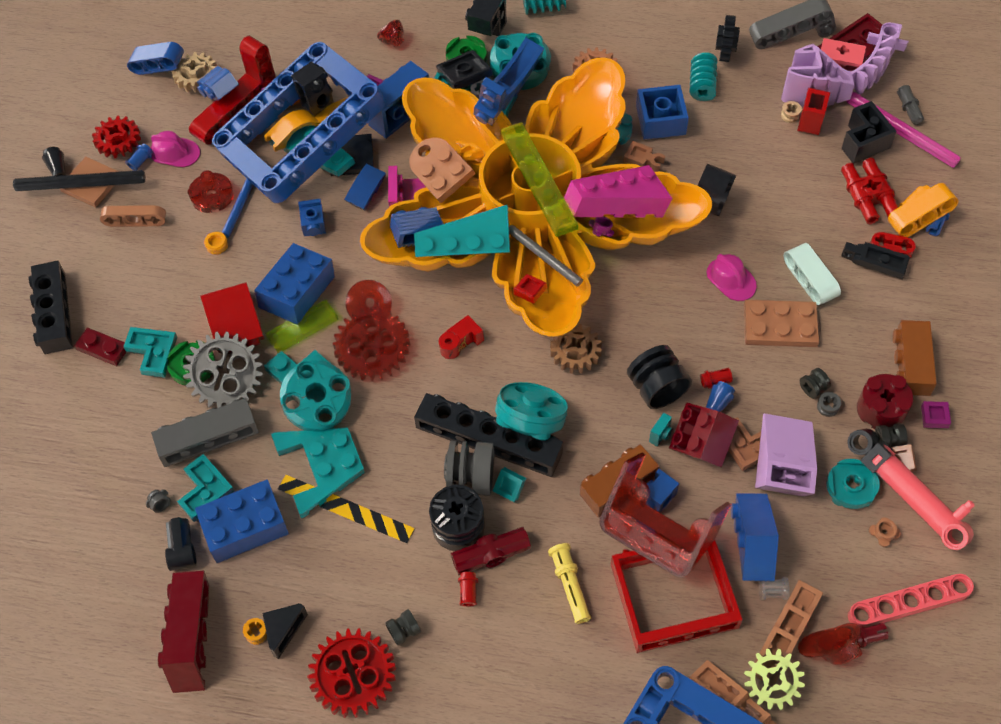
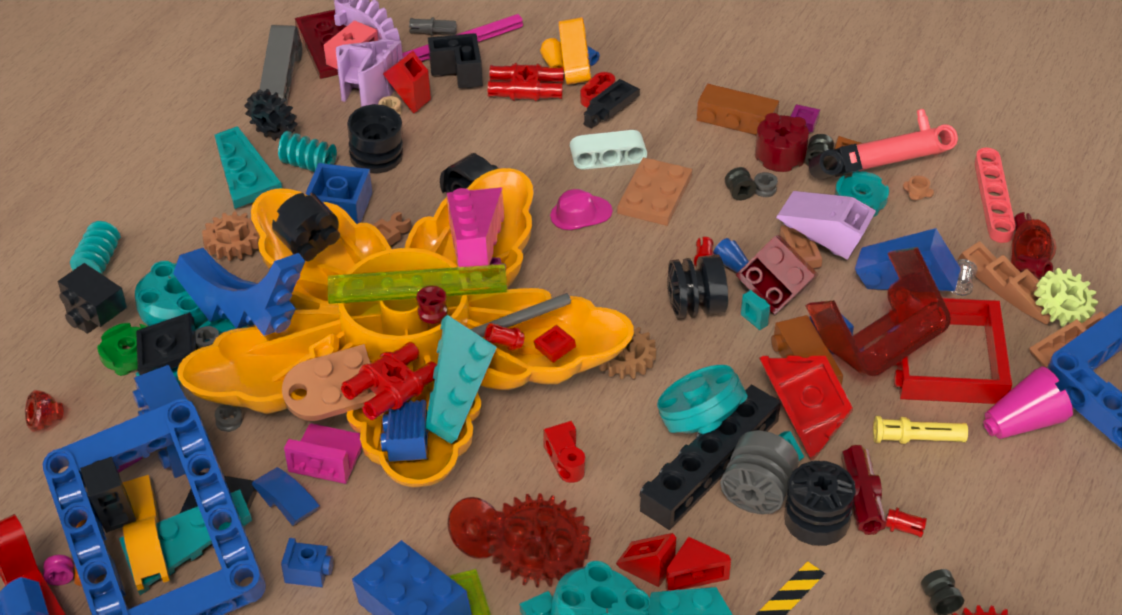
camera: 75 degrees left, 15 degrees down
none -> teal wing [214,126,282,209]
none -> black brick [272,193,340,261]
none -> red pin [341,342,437,420]
none -> black wheel [347,104,403,174]
none -> dark red wheel [416,286,448,324]
none -> red pin [484,323,525,351]
none -> red slope [616,533,677,587]
none -> red slope [666,536,731,591]
none -> red wing [759,356,853,461]
none -> dark pink cone [983,366,1073,439]
none -> dark red pin [1015,254,1053,279]

